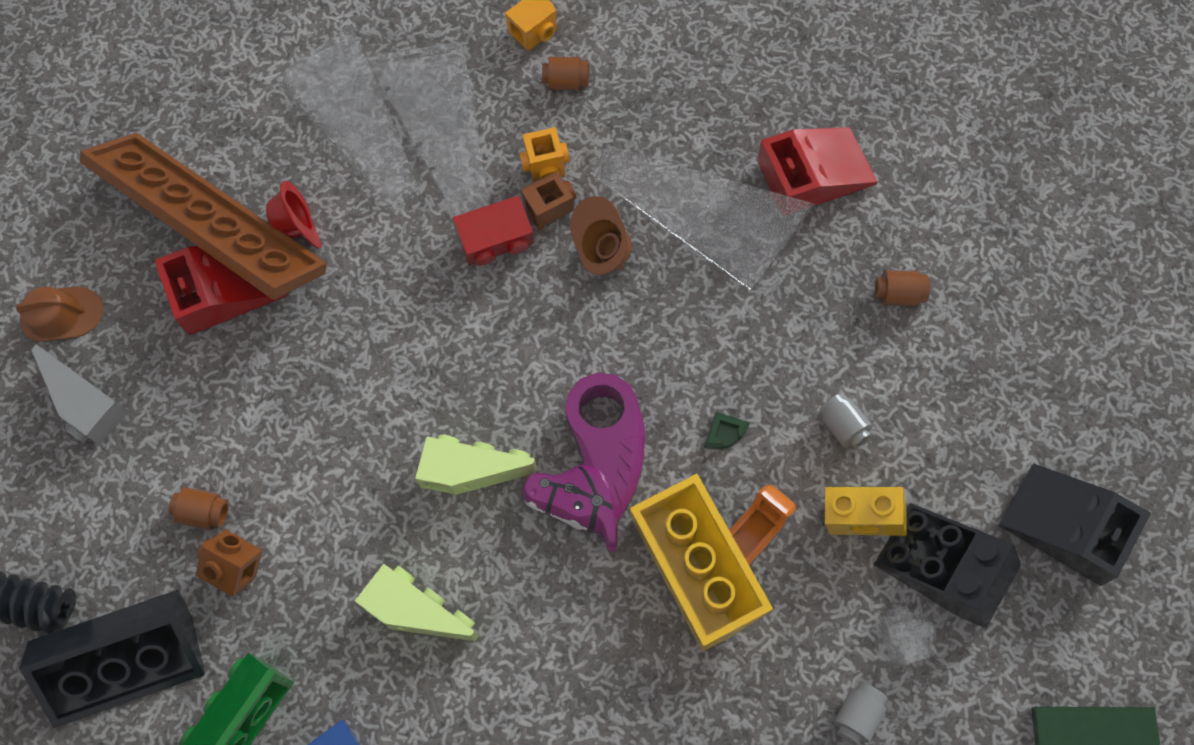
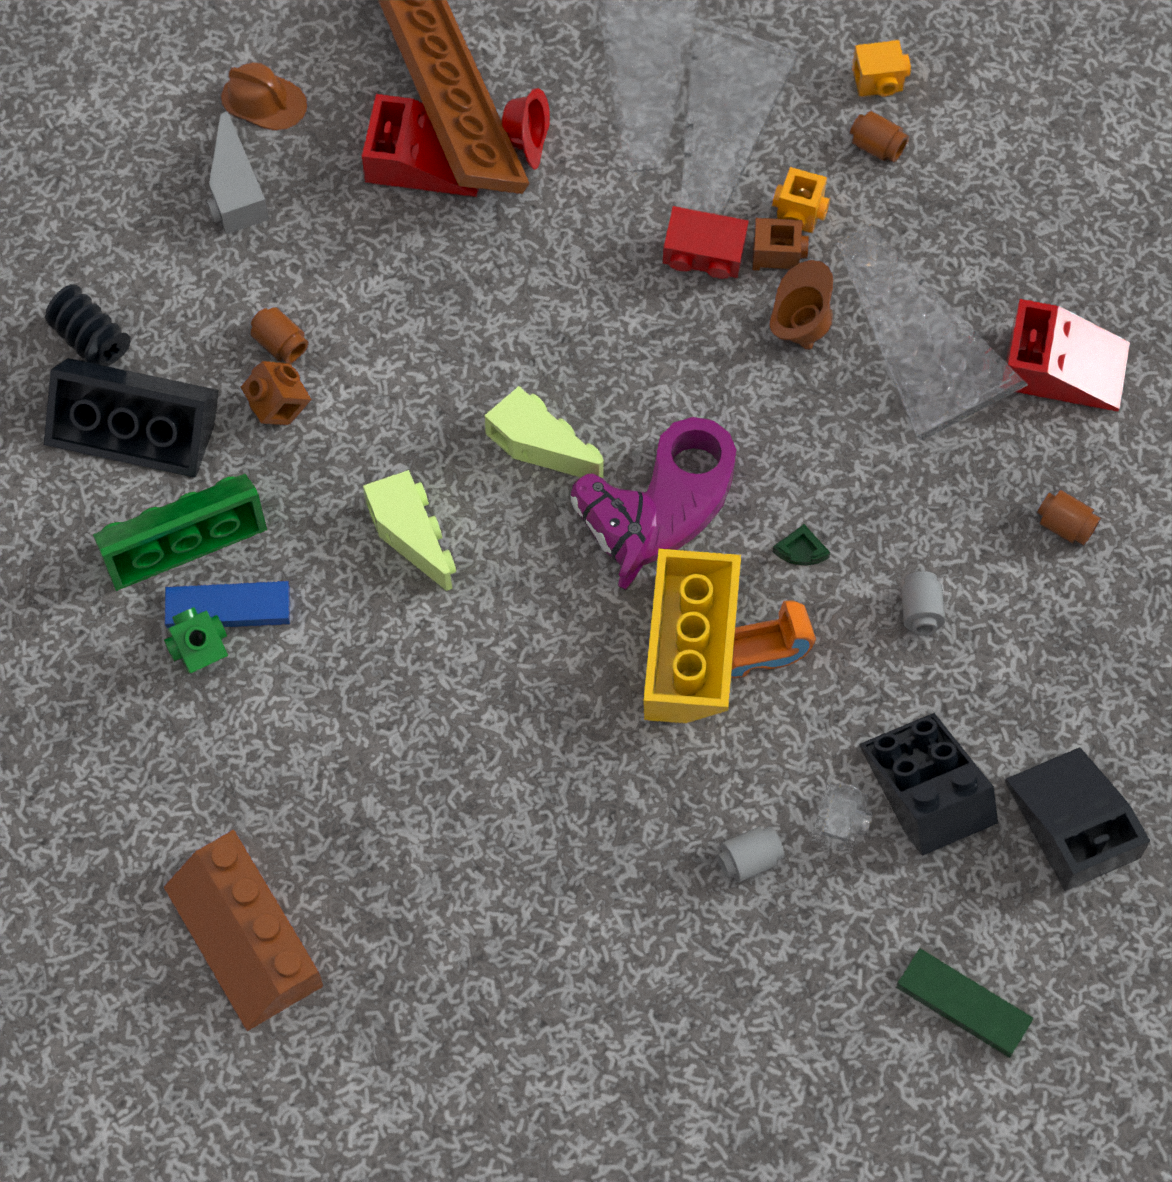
camera: 30 degrees right, 5 degrees down
yellow brick [825,487,907,536] -> none

